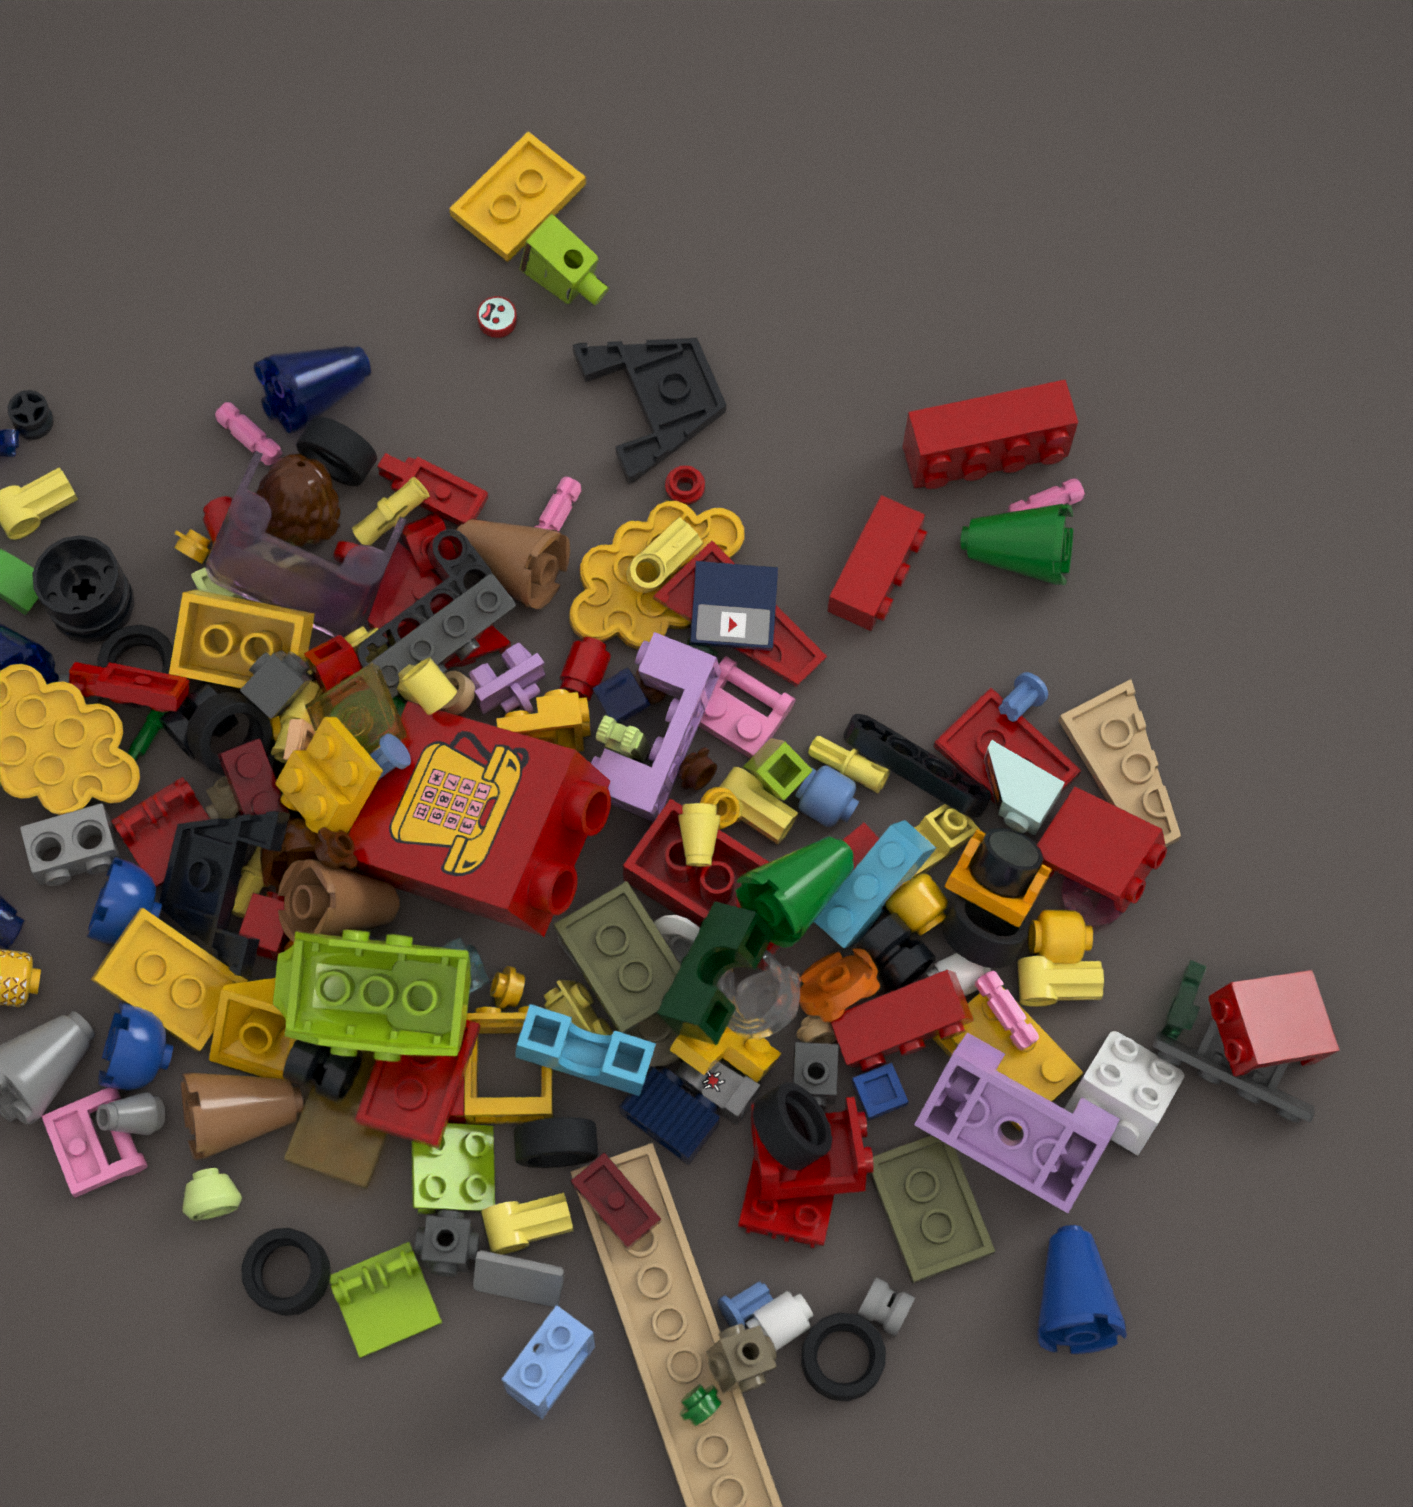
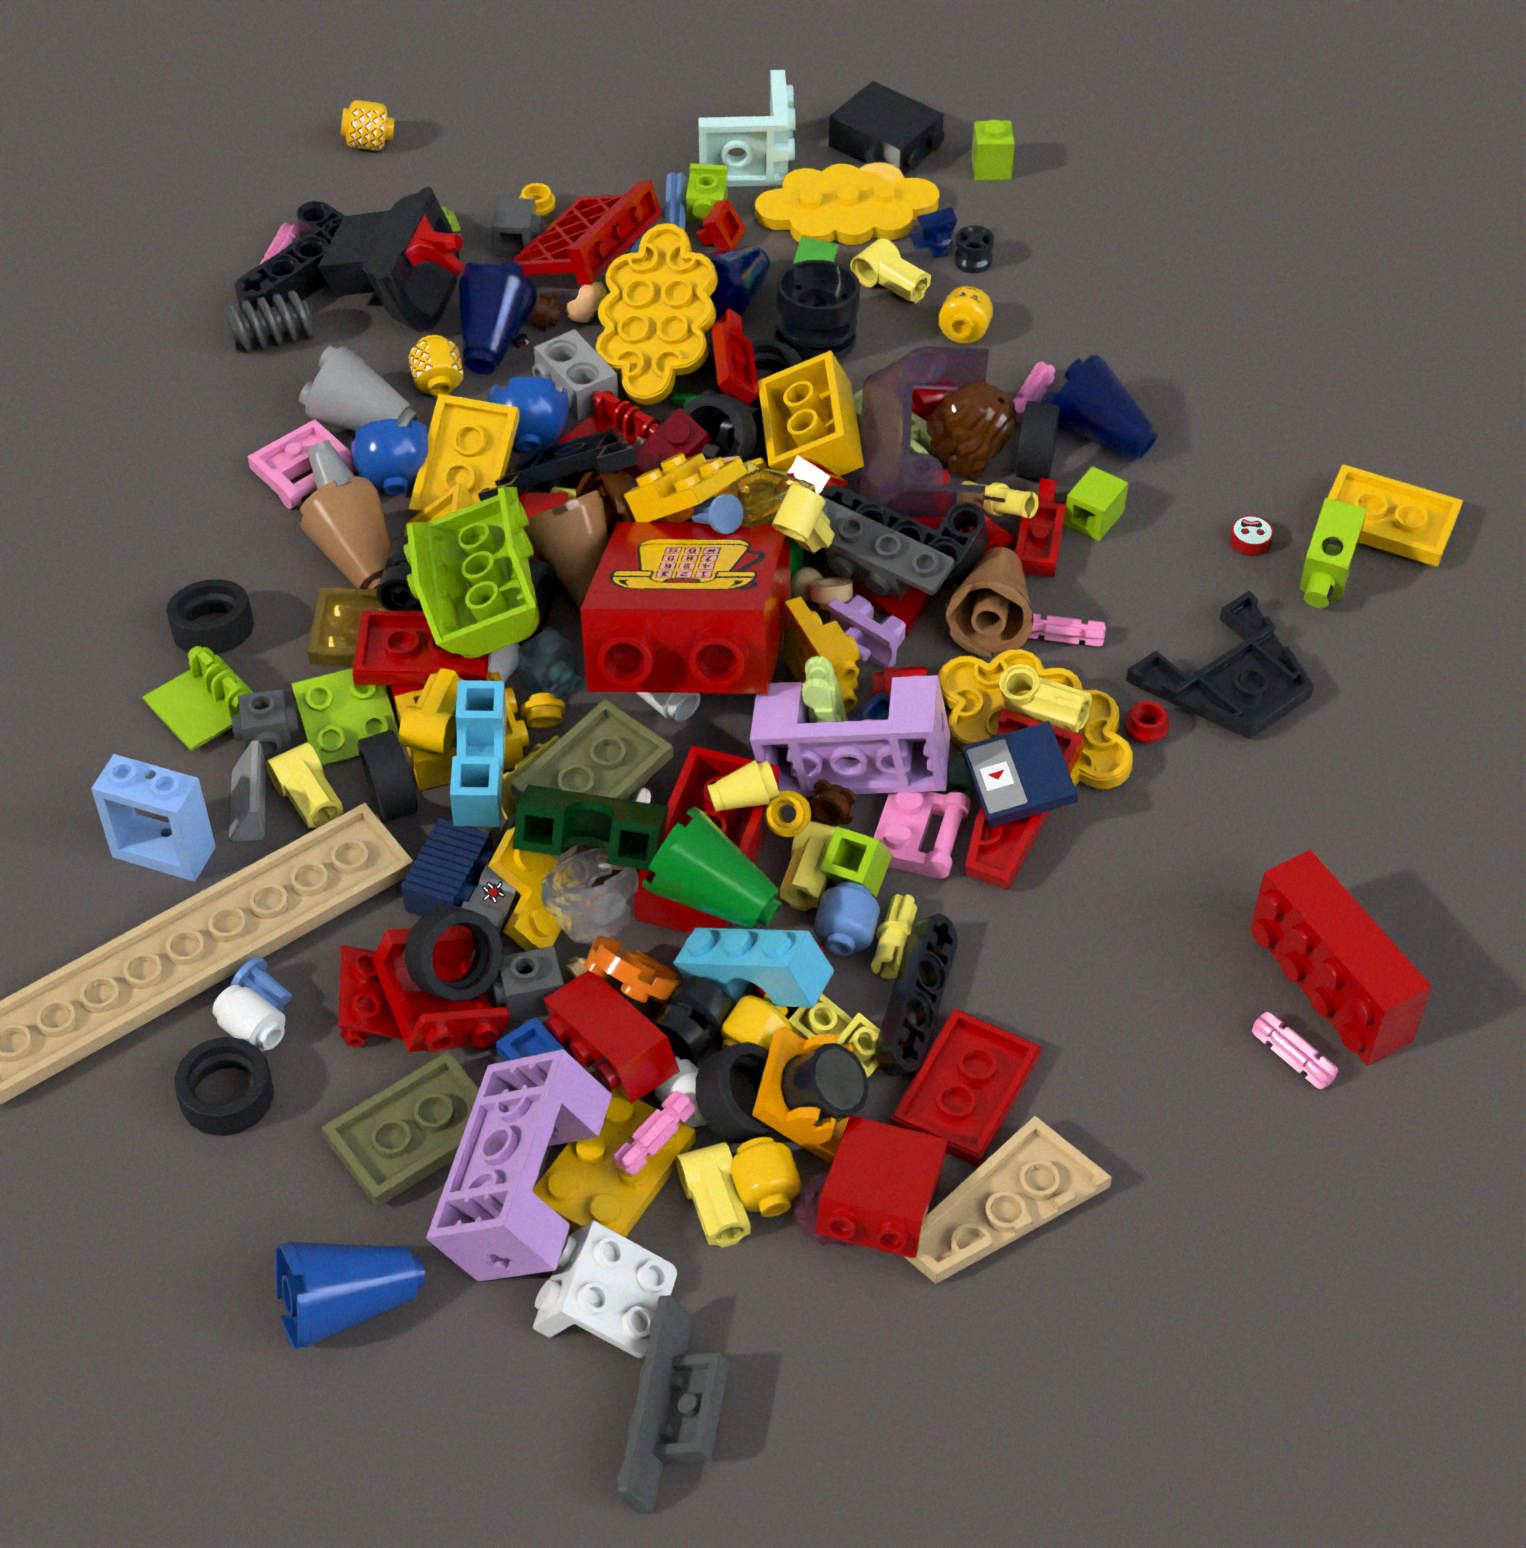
camera: 75 degrees right, 20 degrees down
yellowish green cone [182,1168,242,1220] -> none
dark grey brick [240,650,313,719] -> none
reddish brown plate [315,827,358,869] -> none
dark red plate [571,1153,661,1250] -> none
green plate [679,1384,722,1426] -> none
dark tan brick [706,1324,777,1393] -> none
red brick [827,495,928,631] -> none
light grey wheel [857,1277,915,1337] -> none
green cone [961,504,1073,585] -> none
light aqua slope [984,740,1065,836] -> none
medium blue piece [998,672,1048,722] -> none
clear green plate [1161,960,1207,1039] -> none
panel [1208,970,1340,1077] -> none
none -> yellow piece [399,668,465,754]
none -> yellow head [939,286,993,344]
none -> lime brick [1063,466,1129,541]

